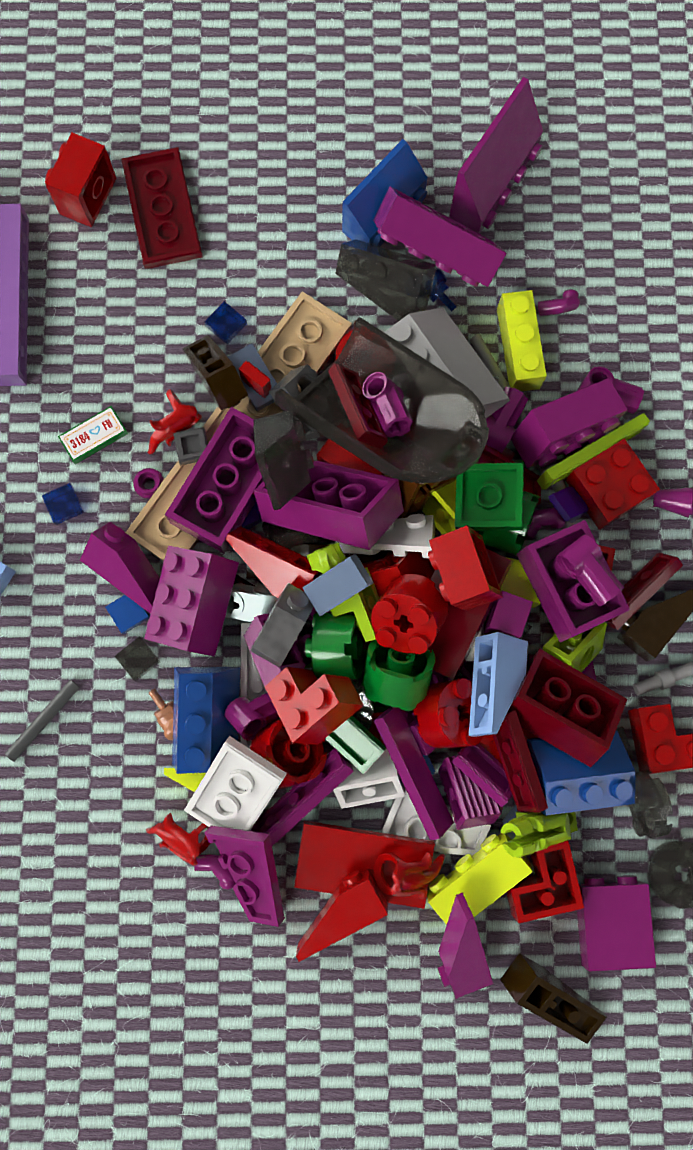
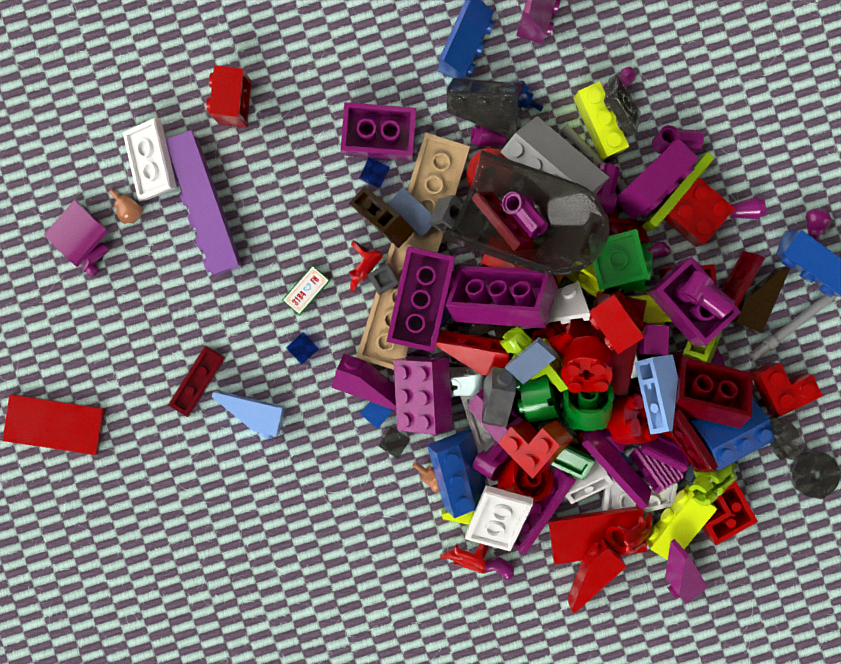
camera: 15 degrees left, 10 degrees up
dark grey bar [5,679,80,762] -> none
dark red tile [121,147,203,269] -> none
magenta plate [133,468,164,499] -> none
magenta wing [205,825,285,927] -> none
red tile [239,361,271,399] -> none
clear smoke slope [253,410,315,510] -> none
magenta brick [373,186,507,287] -> none
dark brown slope [500,953,607,1044] -> none
dark purple slope [548,486,589,523] -> none
magenta brick [577,875,656,972] -> none
none -> magenta brick [341,102,416,161]
none -> magenta cone [470,123,507,147]
none -> clear smoke plate [604,74,641,137]

